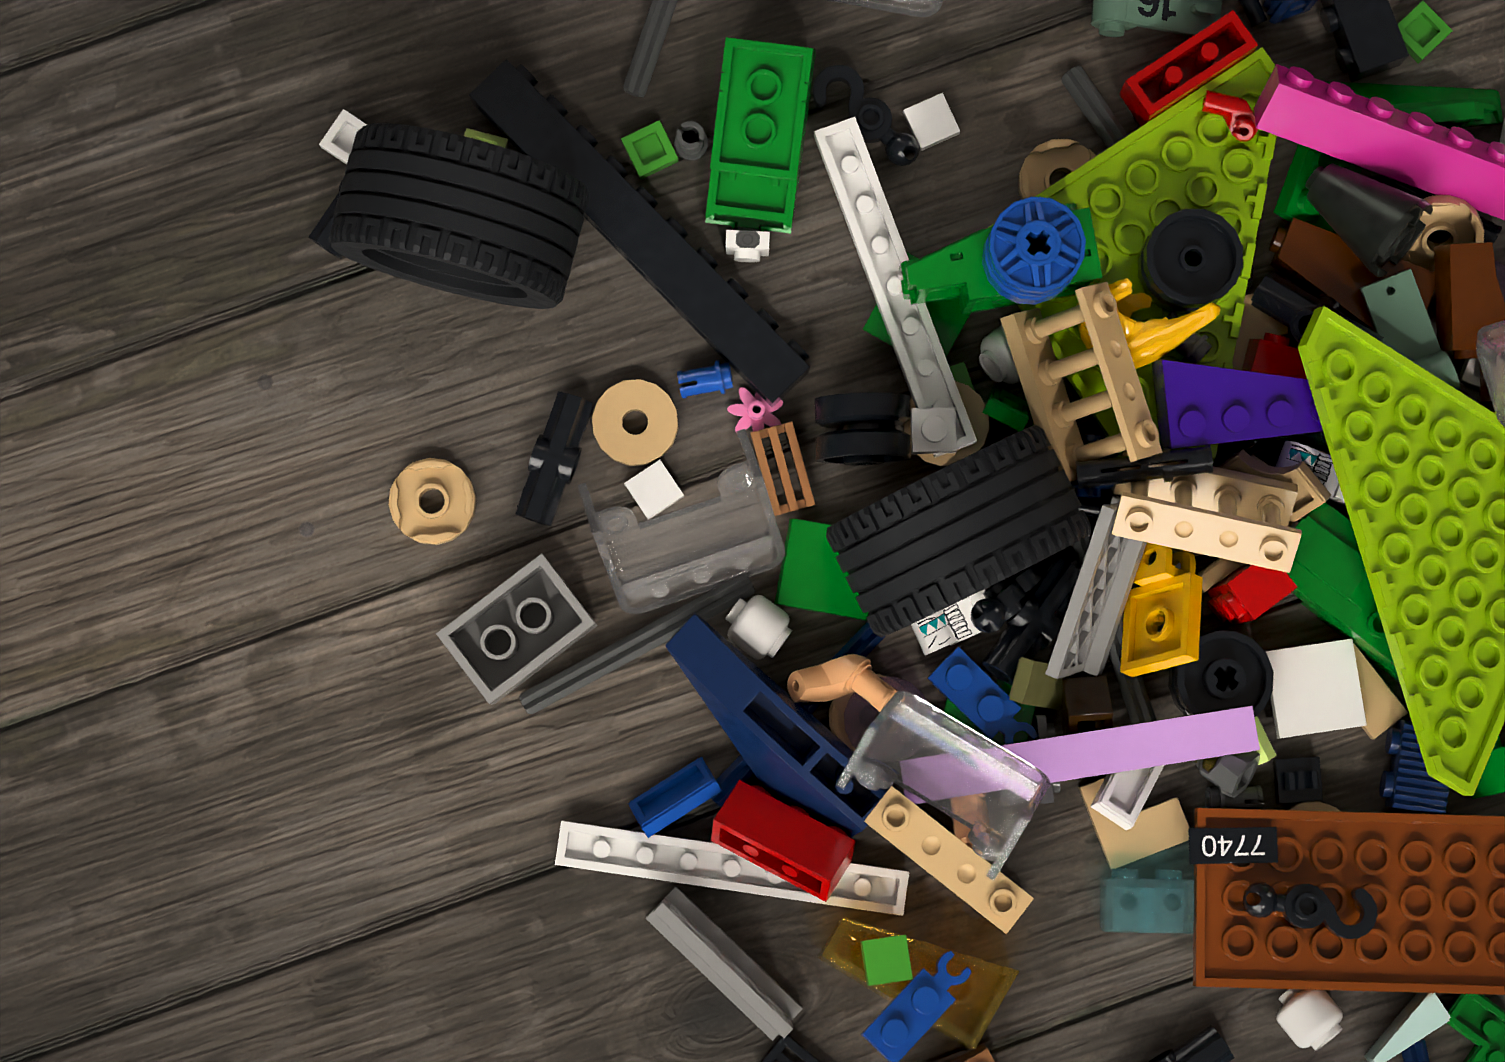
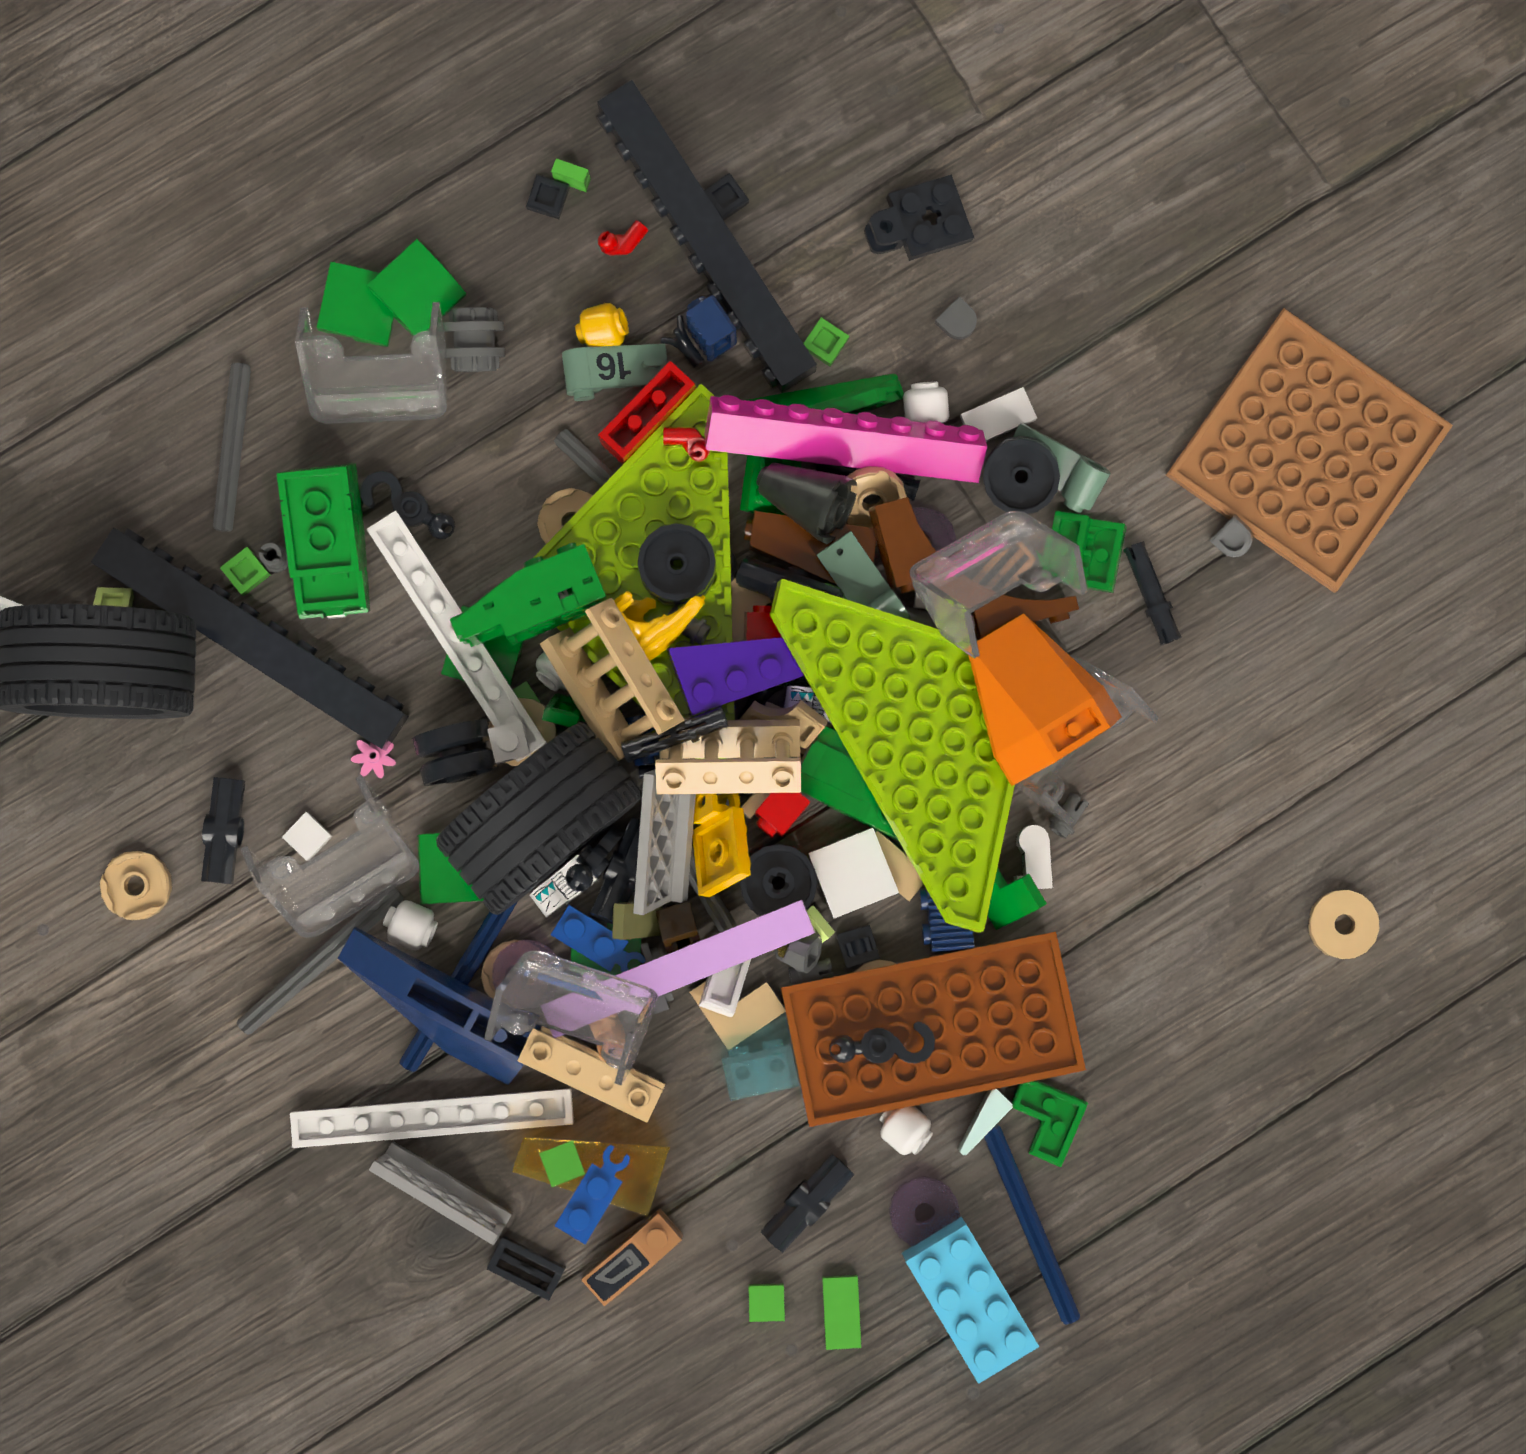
camera: 15 degrees left, 0 degrees up
light grey brick [436,553,598,705] -> none
tan tile [592,379,678,466] -> none
blue tile [628,757,722,838] -> none
blue pin [677,360,734,399] -> none
red brick [711,780,856,902] -> none
white plate [725,230,770,263] -> none
medium nougat tile [750,421,815,517] -> none
light nougat arm [787,654,900,714] -> none
white tile [903,92,960,152] -> none
blue wheel [982,197,1086,305] -> none
black sticker [1188,827,1278,864] -> none

